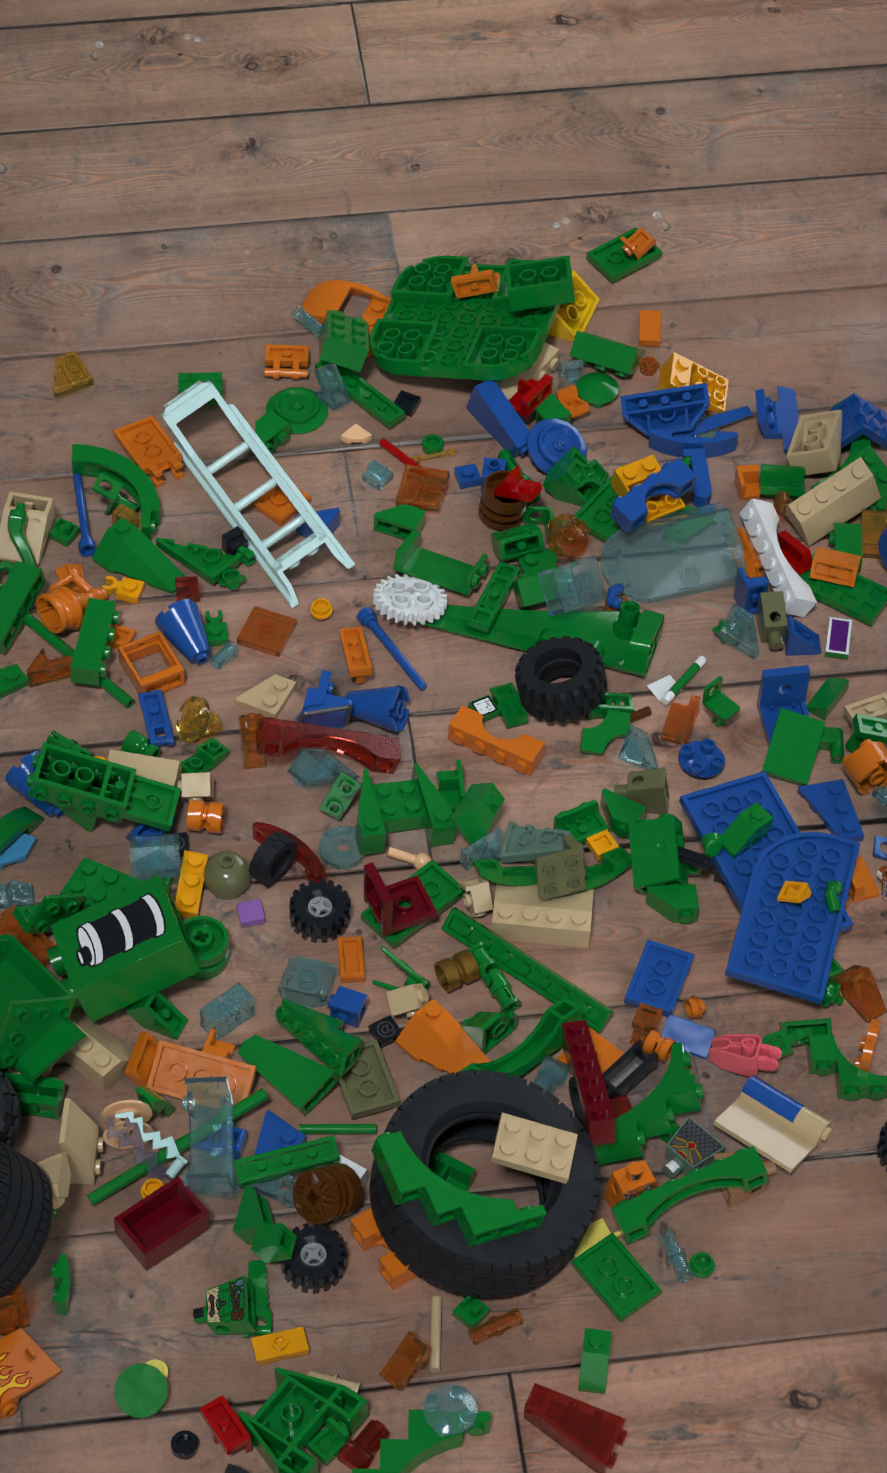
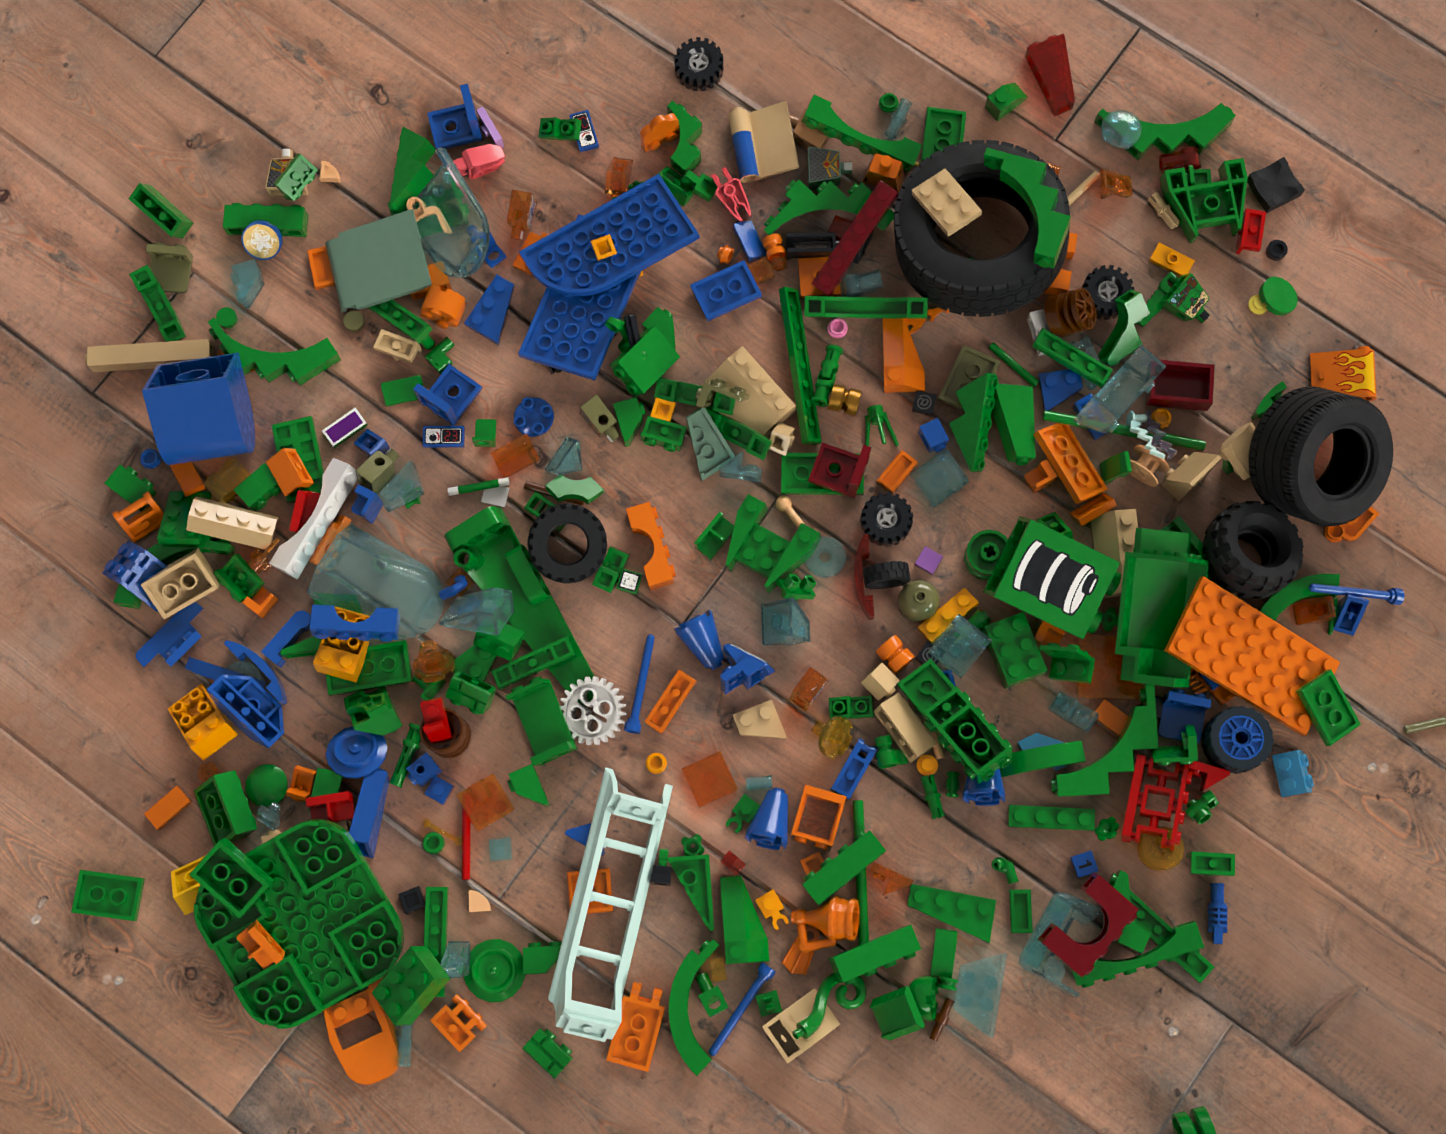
camera: 130 degrees left, 25 degrees up
clear light blue brick [200,982,255,1040] -> none
clear red arch [256,717,401,774] -> none
tan brick [386,983,429,1018] -> none
green slope [451,782,505,852] -> none
green slope [461,1011,518,1055] -> none
orange bracket [620,227,657,260] -> none
green slope [720,802,774,858] -> none
green tile [761,708,826,786] -> none
green arm [825,880,842,913] -> none
none -> tile [423,426,465,448]
none -> bright pink plate [827,318,848,339]

